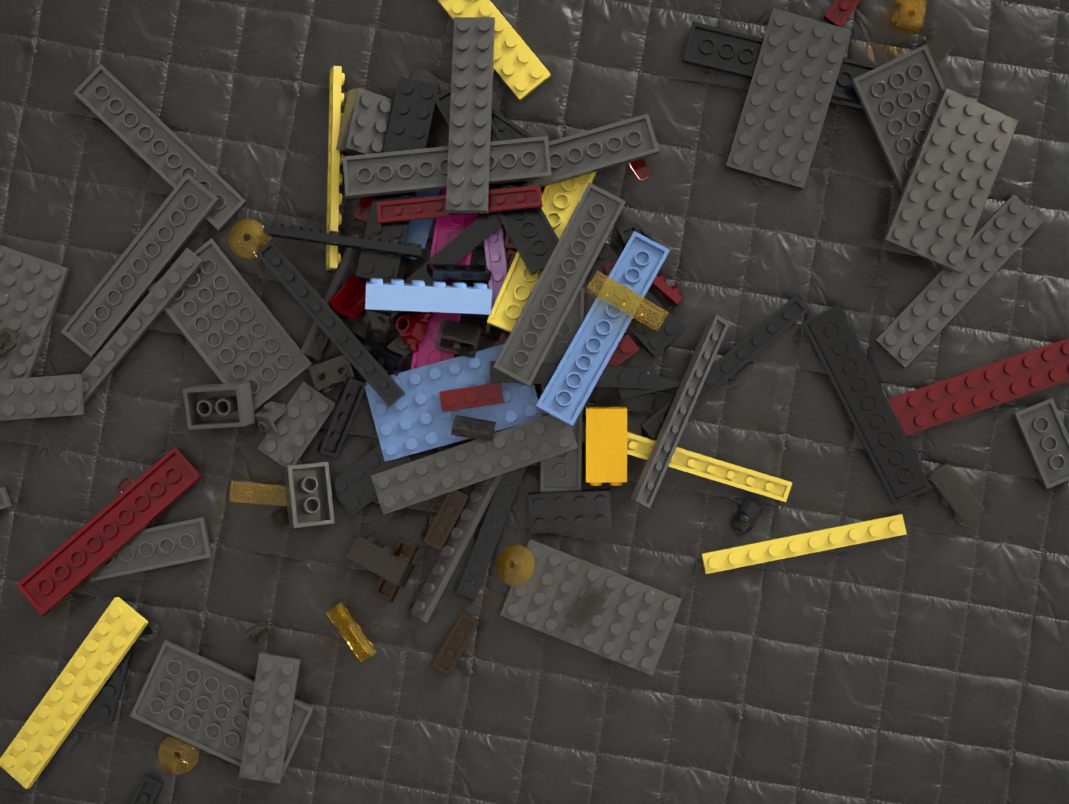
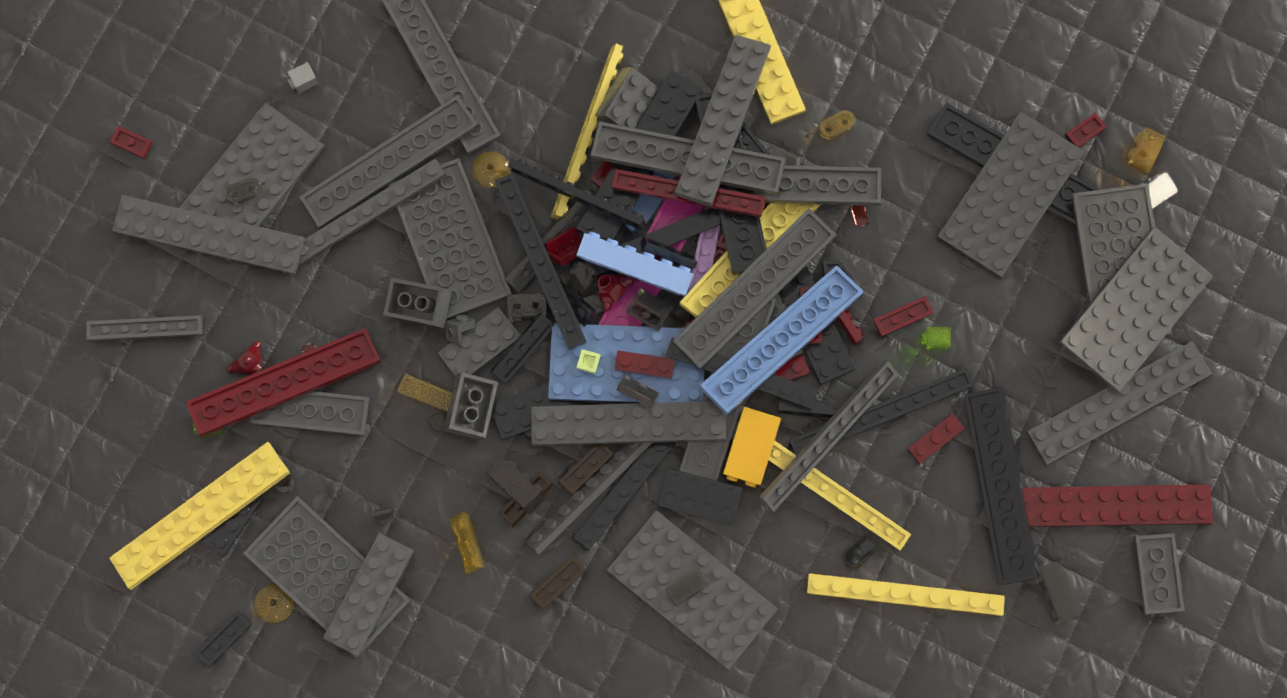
camera: 15 degrees right, 10 degrees down
clear yellow dish [497,545,535,586] -> none
clear yellow tile [586,271,669,332] -> none
none -> dark red rock [227,341,263,375]
none -> light grey brick [287,62,318,94]
none -> yellowish green plate [577,349,601,374]
none -> clear yellow plate [819,111,855,139]
none -> dark red plate [873,296,934,338]
none -> dark red plate [907,414,965,465]
none -> clear neon green brick [922,327,951,350]

